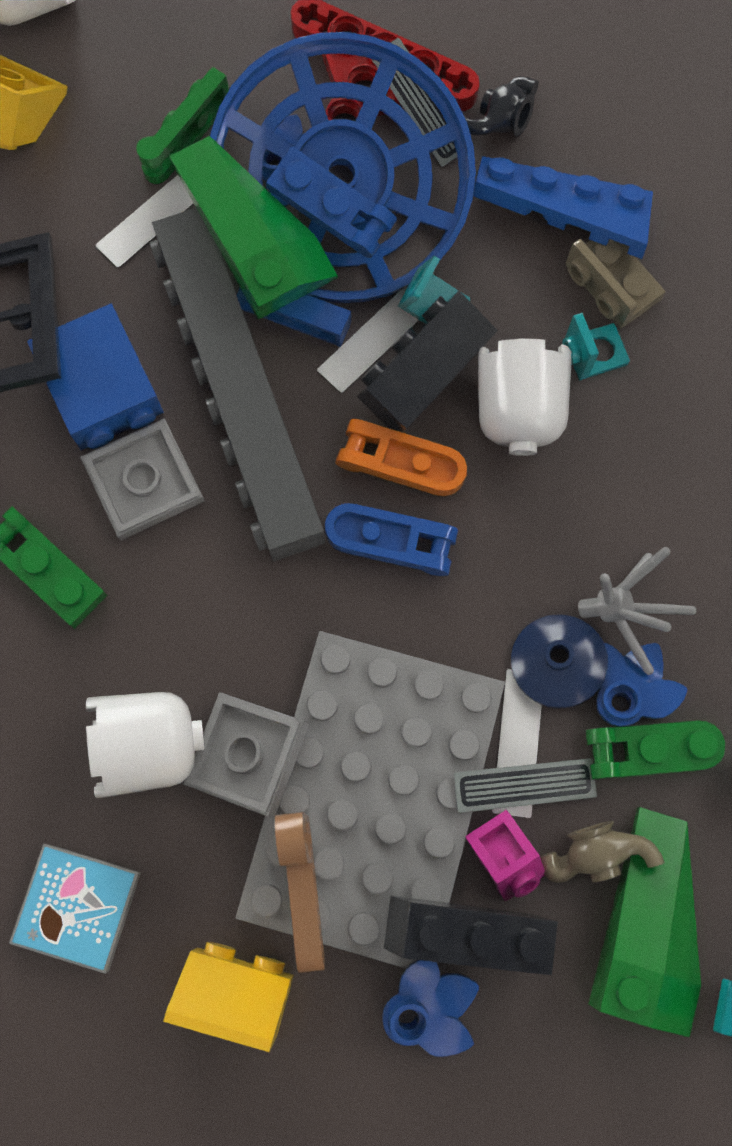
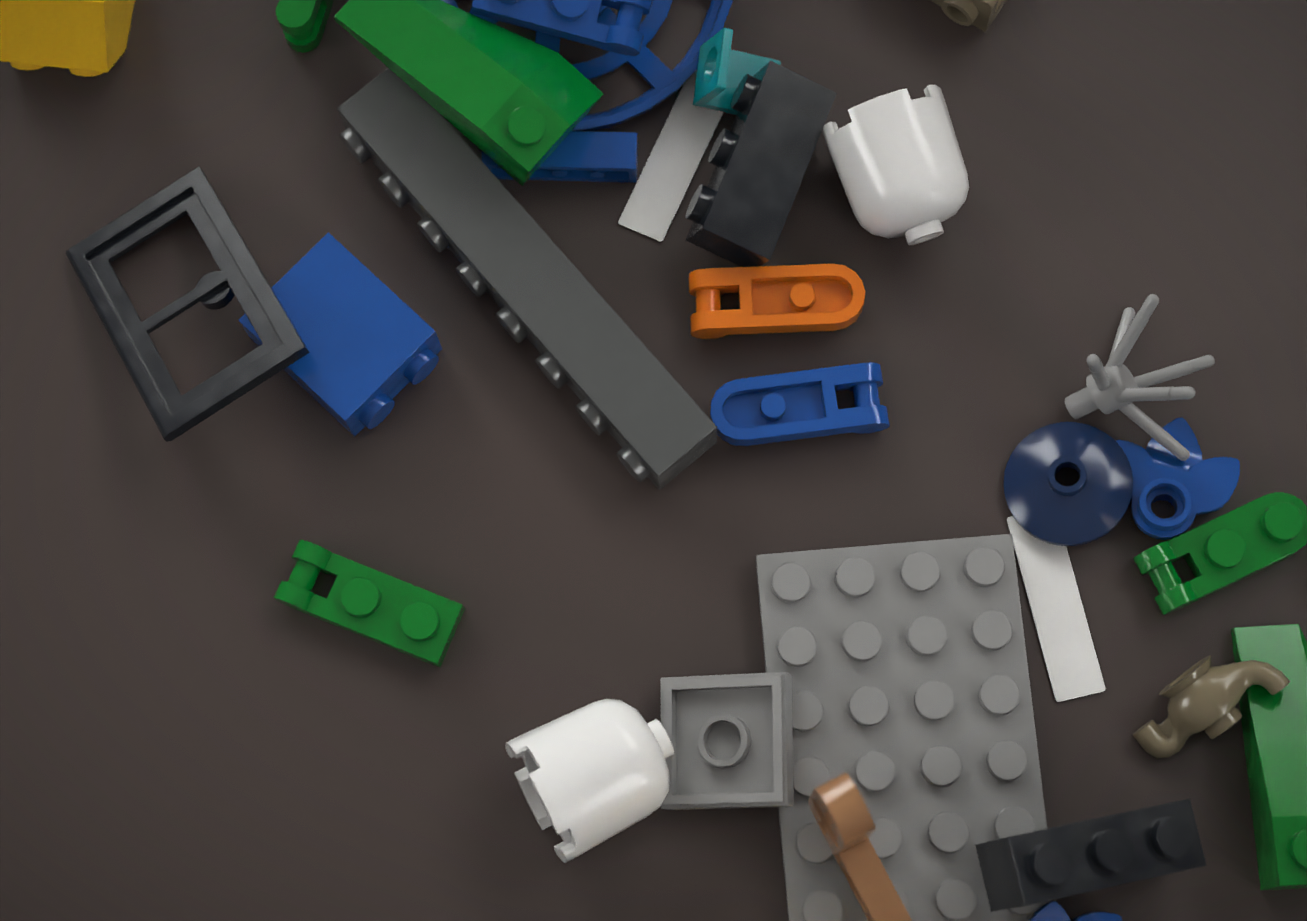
camera: 15 degrees left, 0 degrees up
light grey tile [80,418,205,541] -> none
white sticker [96,175,194,267] -> none
sticker [454,758,597,813] -> none
dark pink bracket [465,809,545,901] -> none
teal bracket [562,313,630,381] -> none

